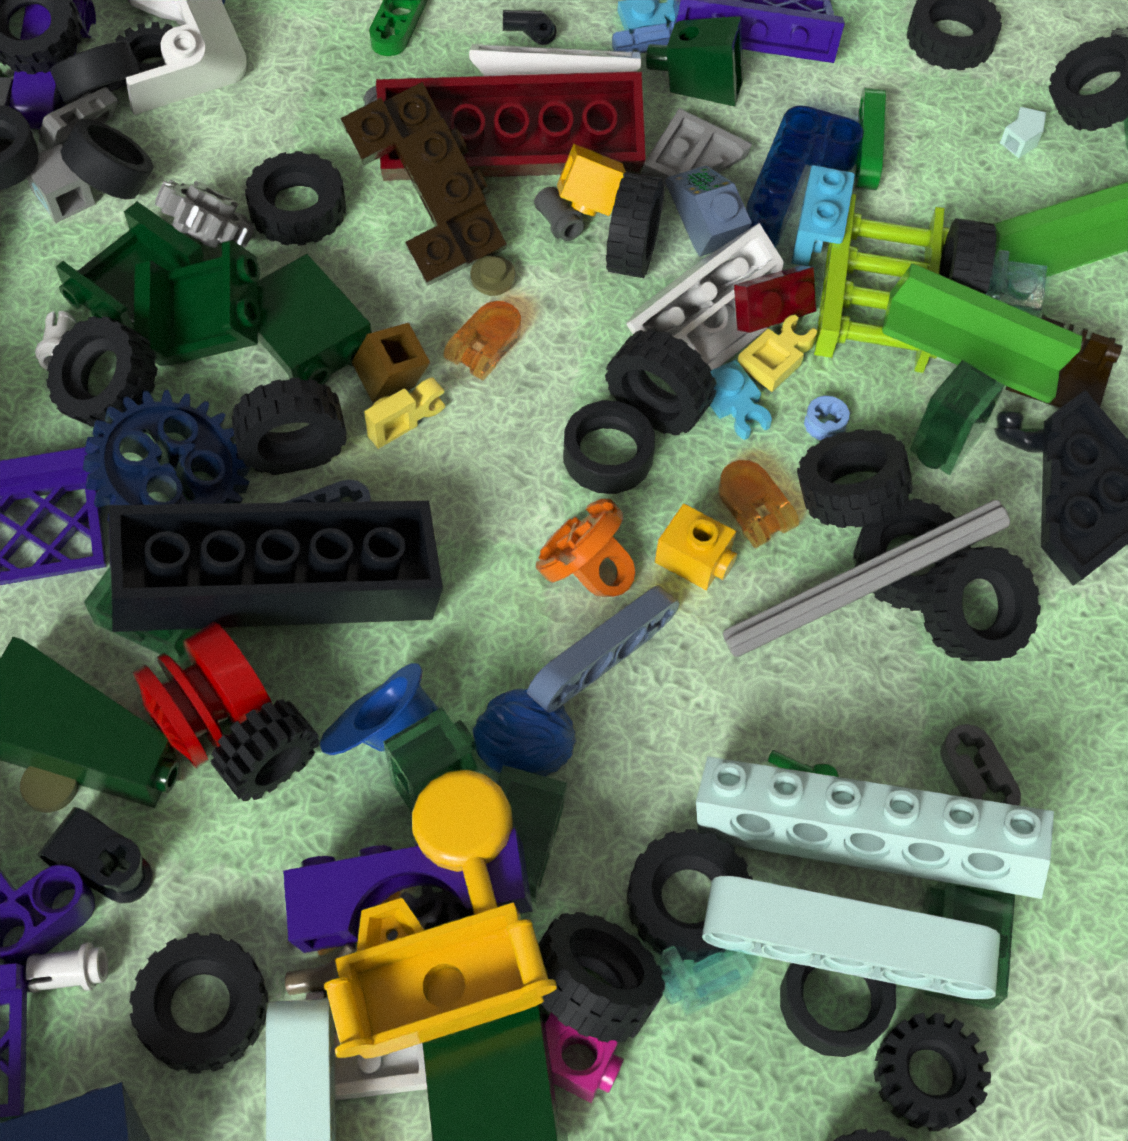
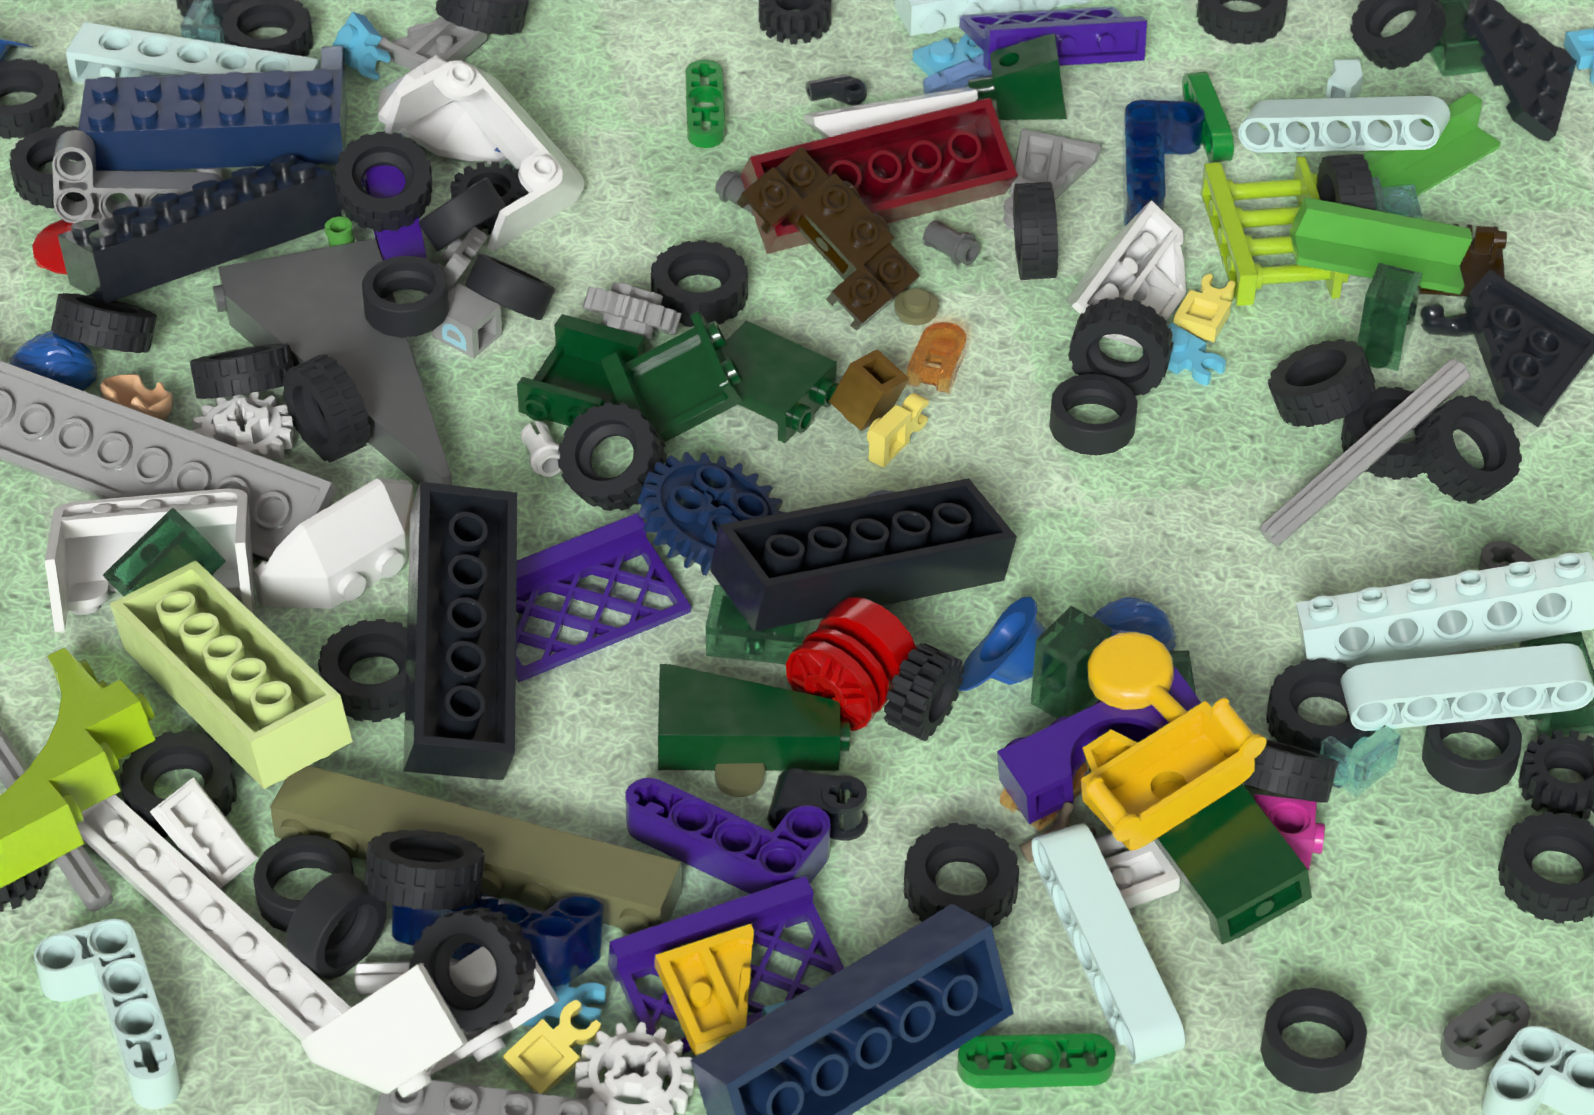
camera: 15 degrees left, 15 degrees down
white pin [26,942,108,993] -> none
black tyre [231,378,347,475] -> none
sand blue beam [527,585,679,713] -> none
orange tile [536,499,635,597] -> none
yellow brick [557,144,626,216] -> none
yellow brick [655,503,737,591] -> none
sand blue slope [665,165,752,257] -> none
clear orange plate [718,460,799,548] -> none
dark red plate [734,265,816,333] -> none
medium azure bracket [791,165,855,266] -> none
light blue bush [804,396,850,441] -> none
none -> light aqua beam [1238,96,1450,153]

